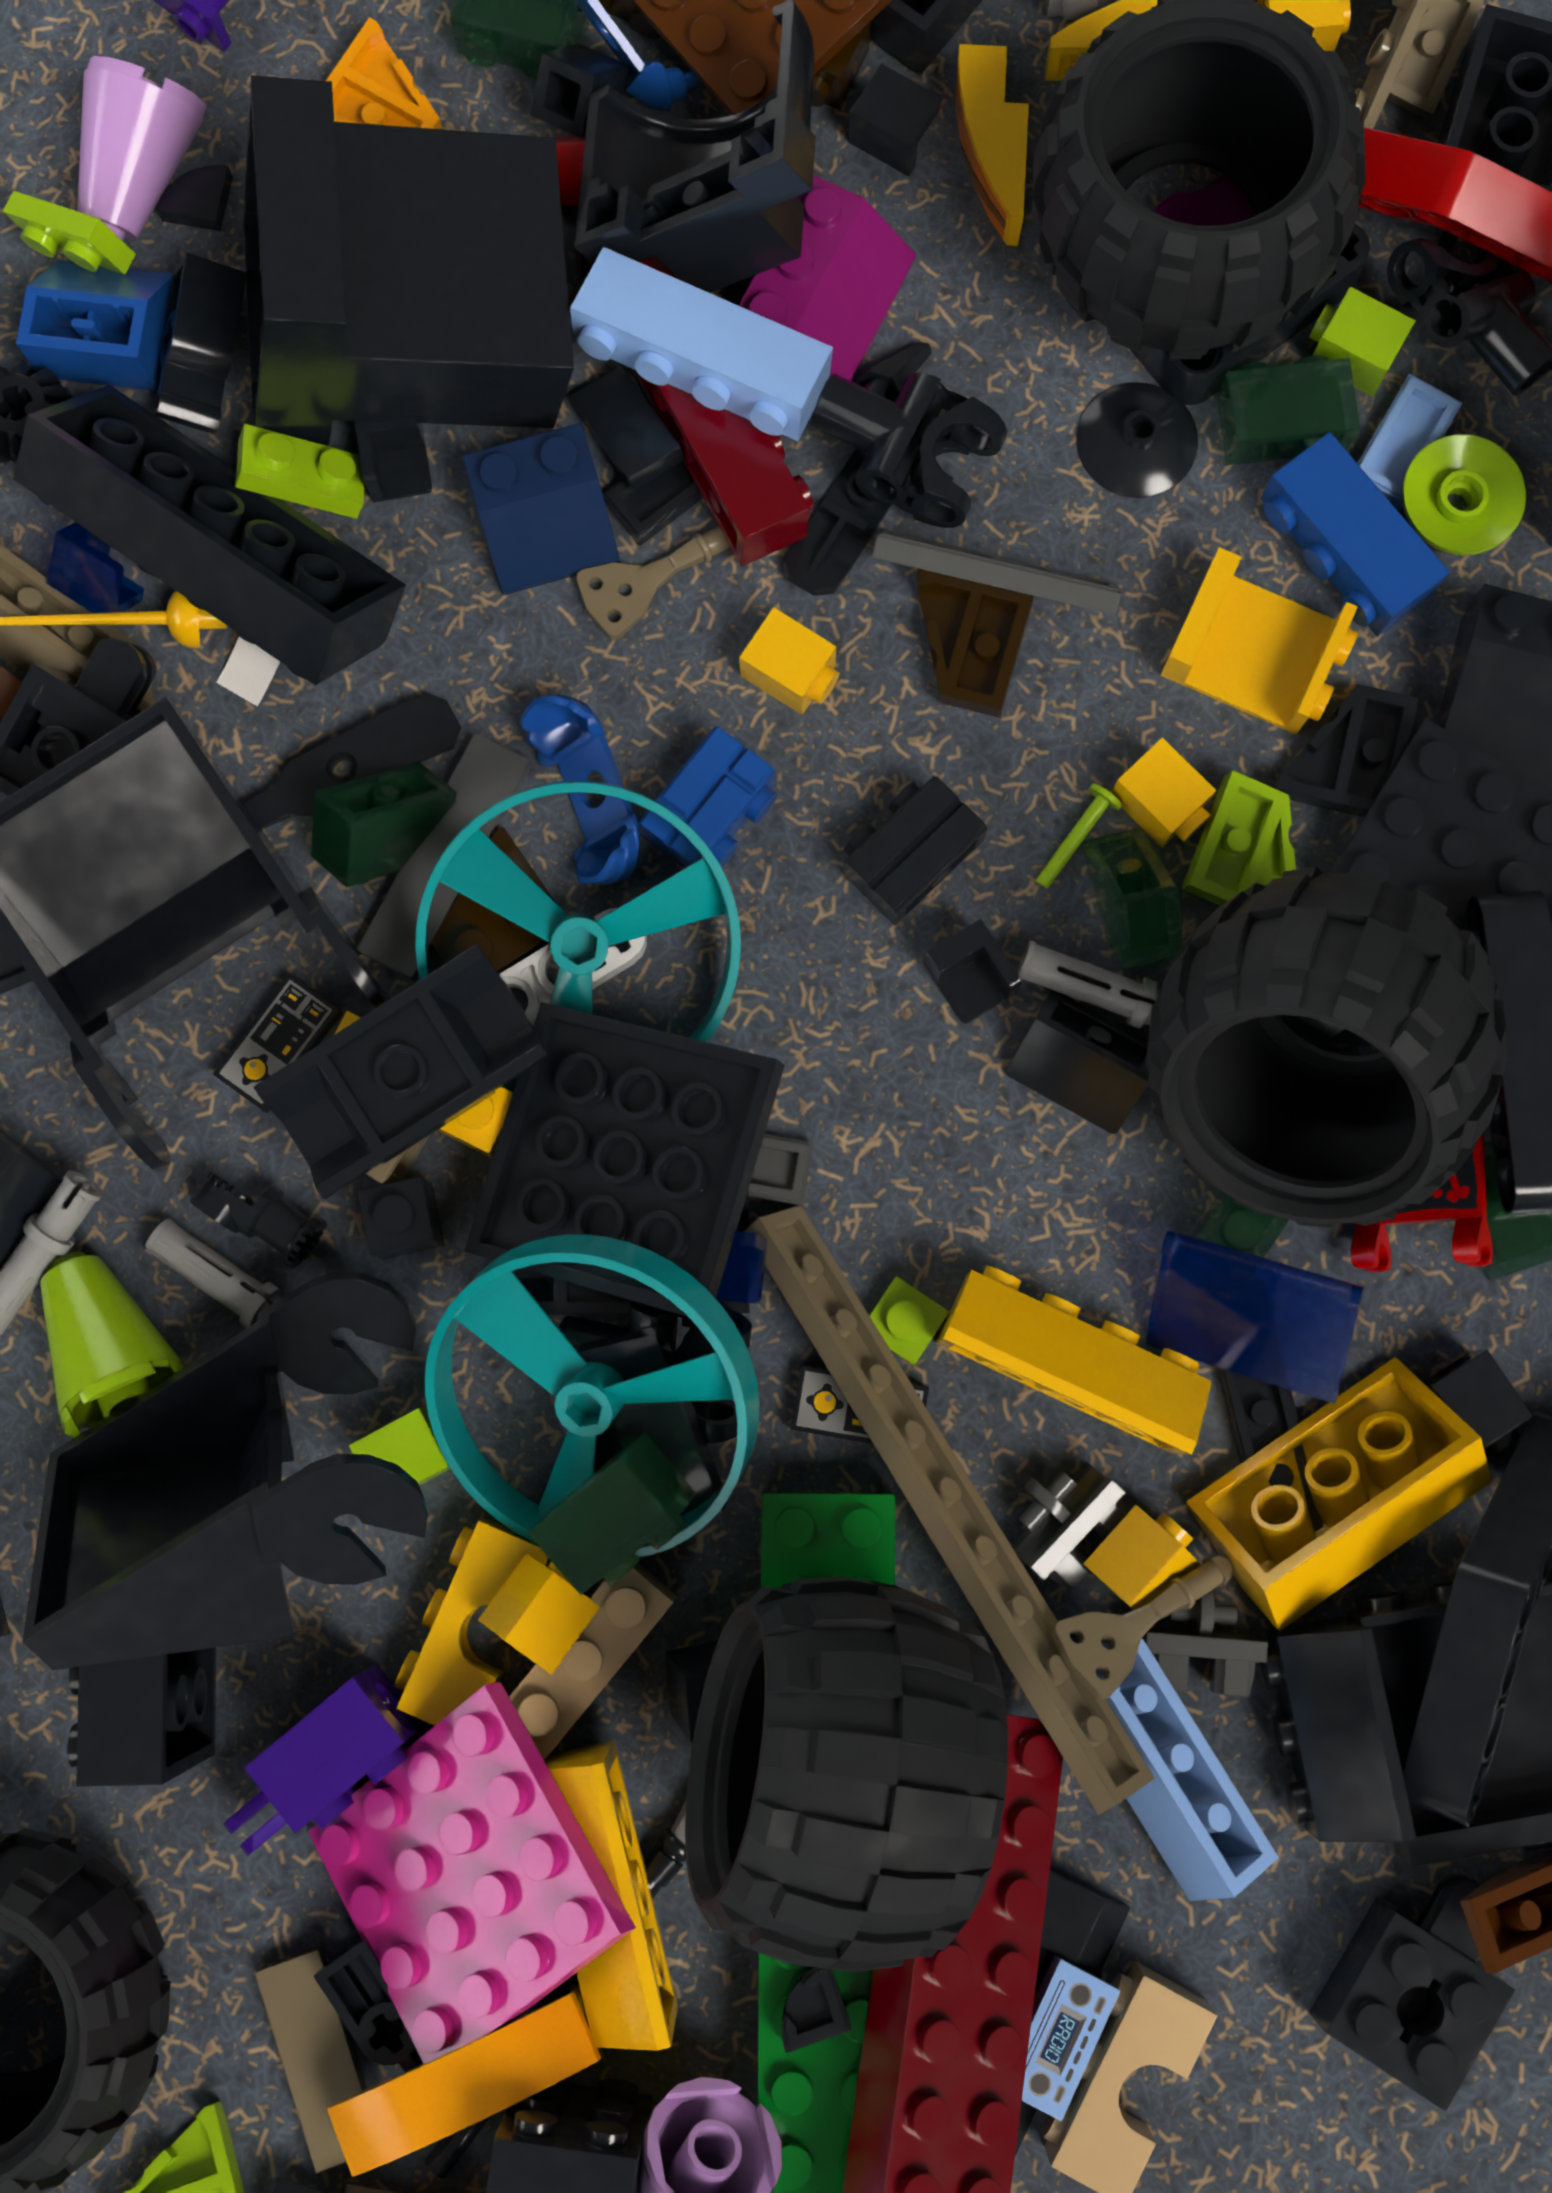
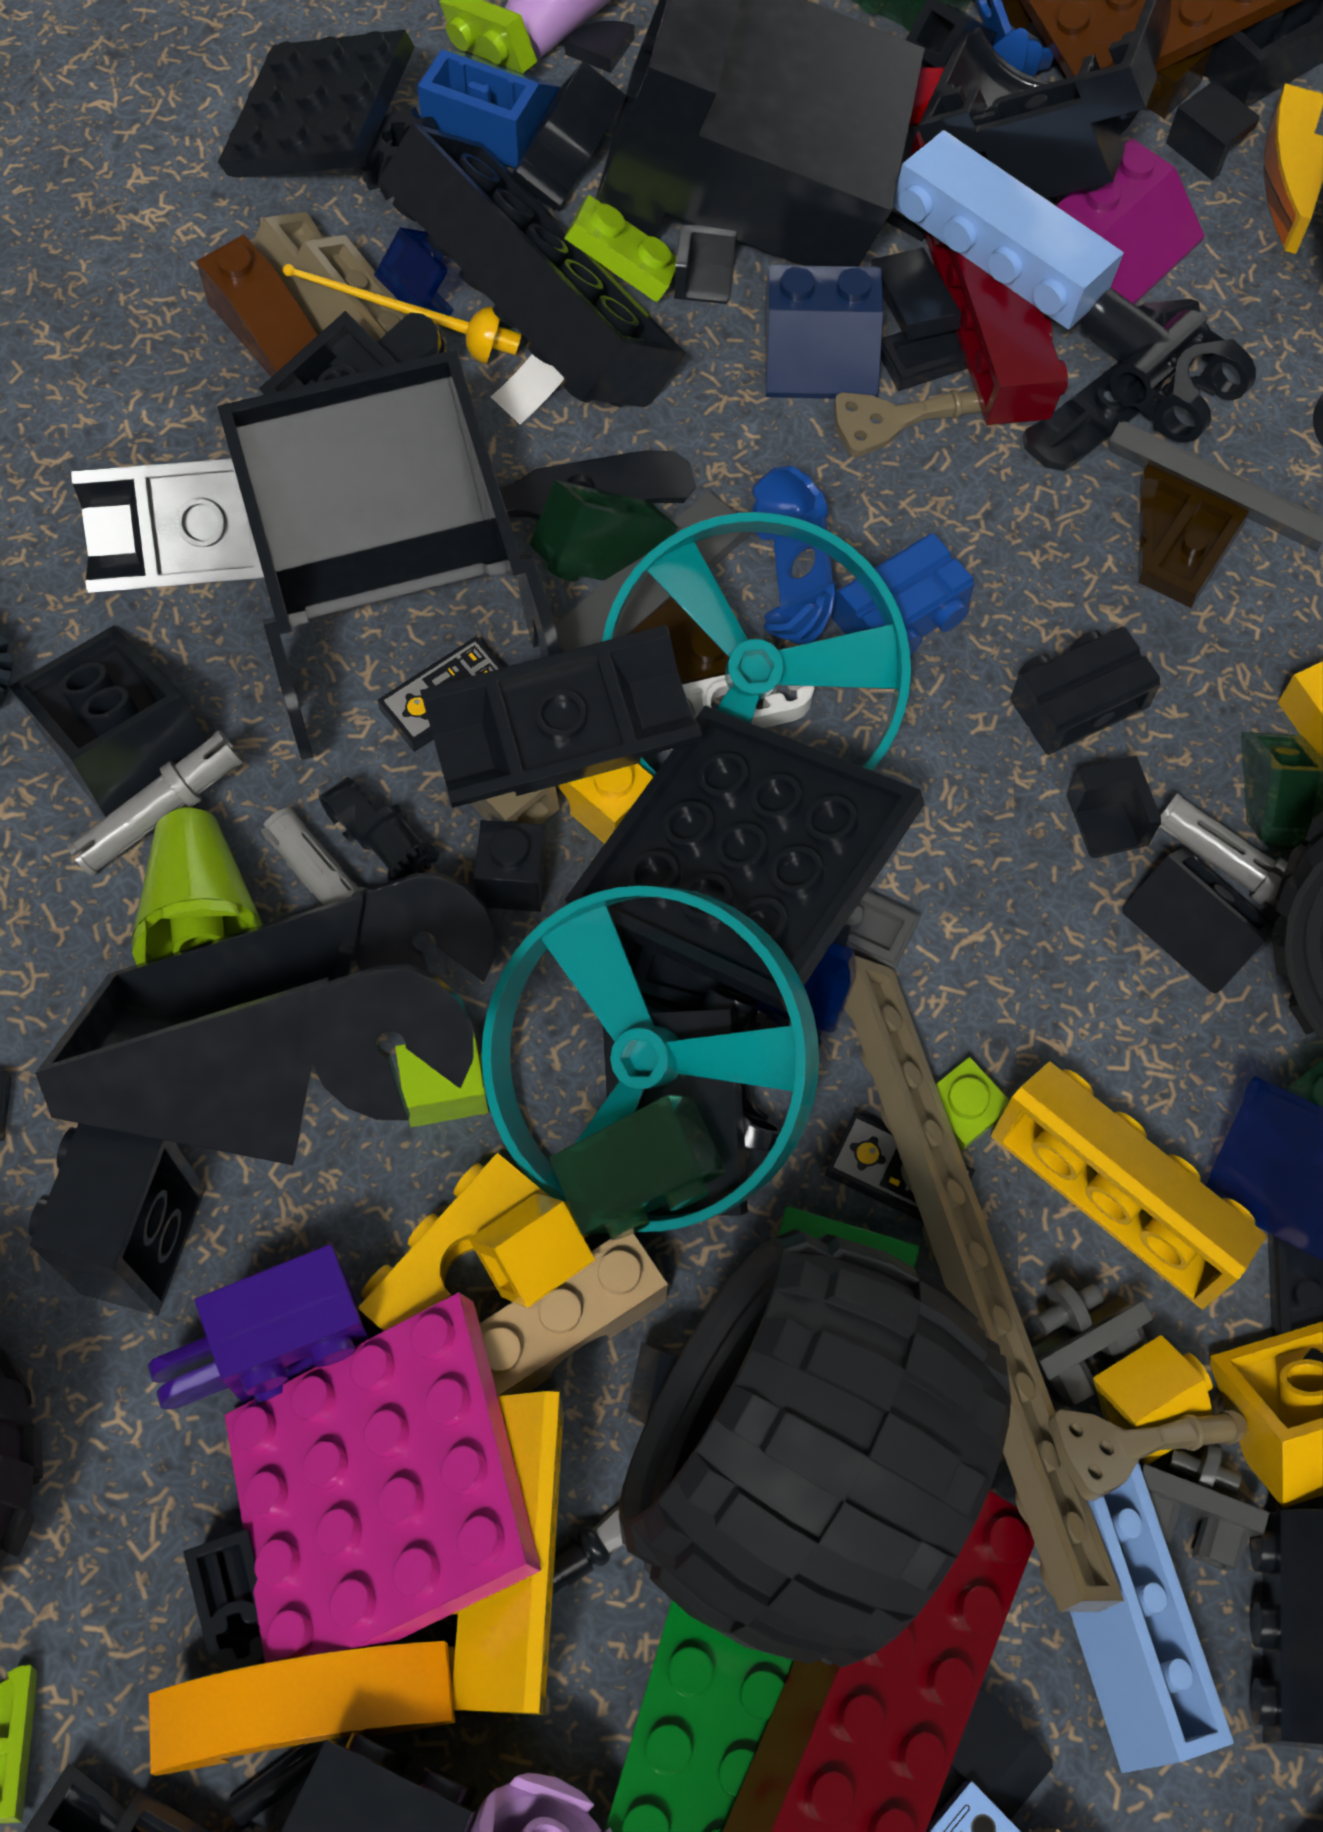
camera: 10 degrees right, 15 degrees down
dark tan tile [255,1945,367,2173] -> none
yellow brick [739,607,840,715] -> none
black tile [782,1966,852,2053] -> none
lime pin [1035,783,1122,890] -> none

